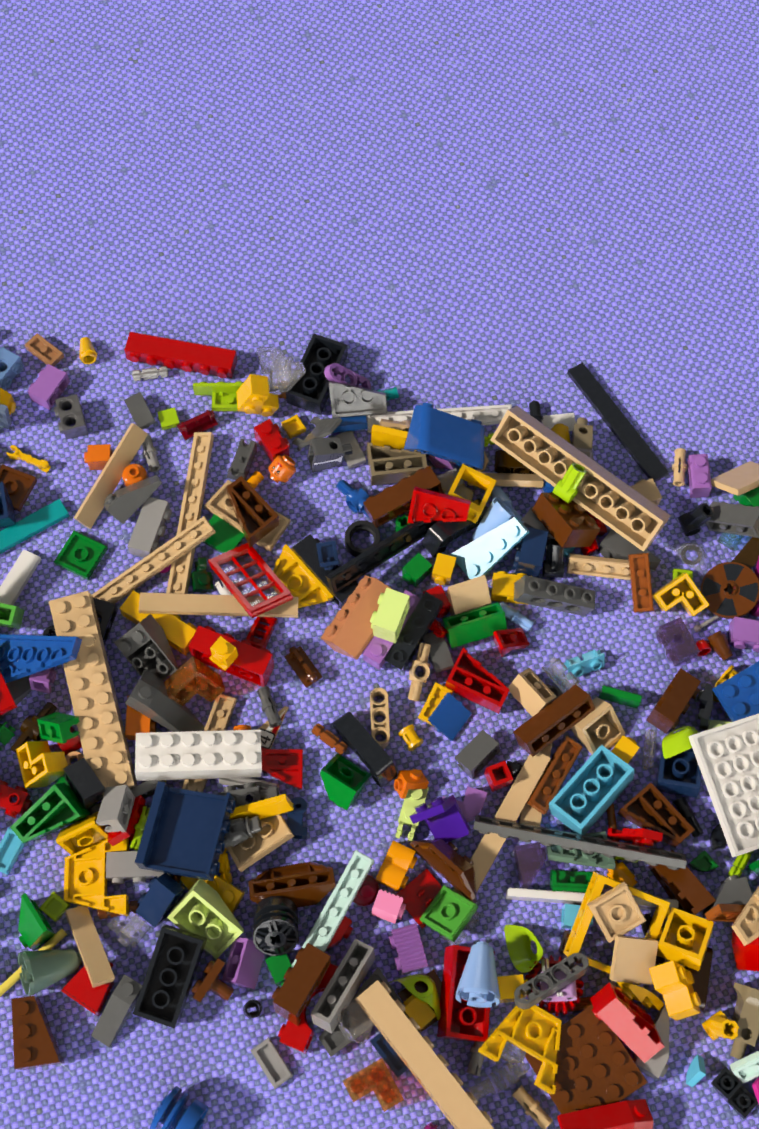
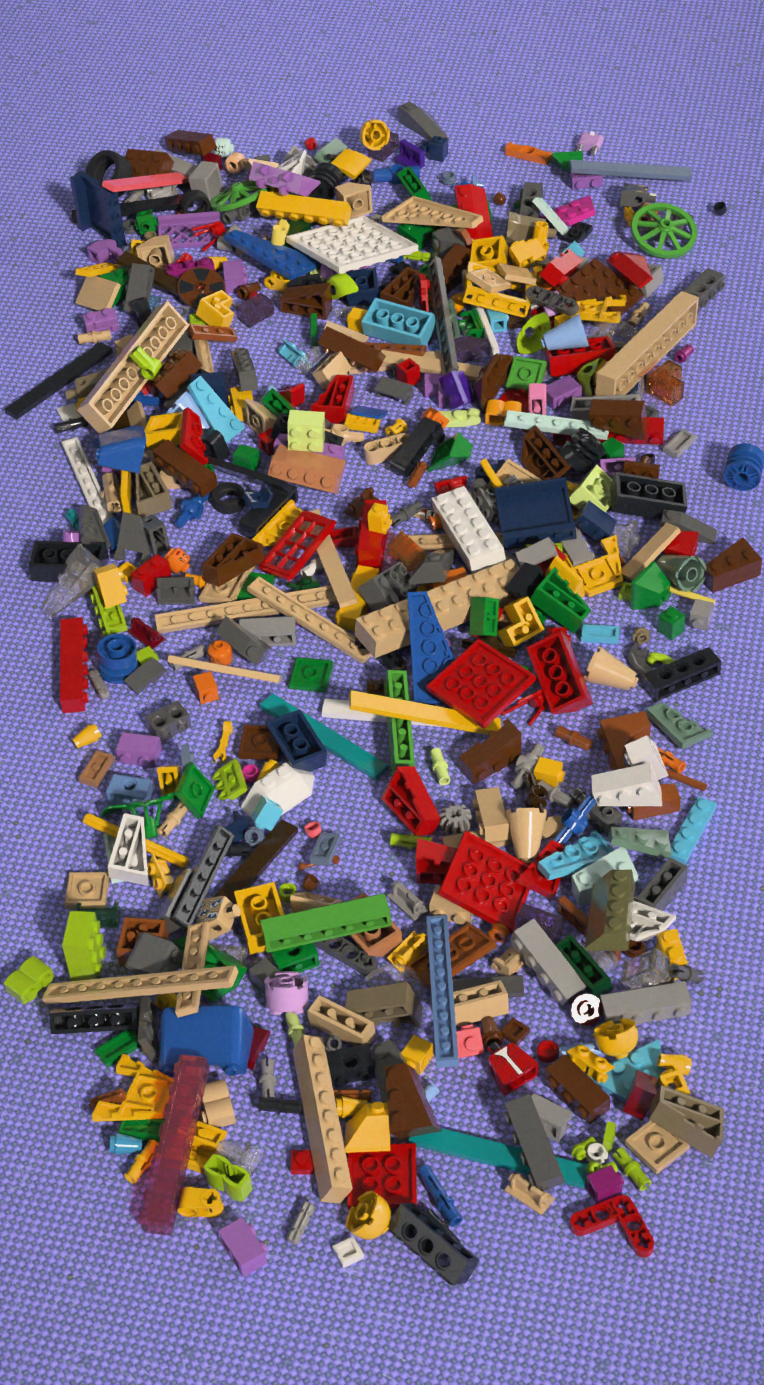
camera: 100 degrees left, 20 degrees down
yellow brick [431,553,457,585] -> none
none -> blue wheel [97,634,138,684]
none -> dark brown tile [367,678,385,697]

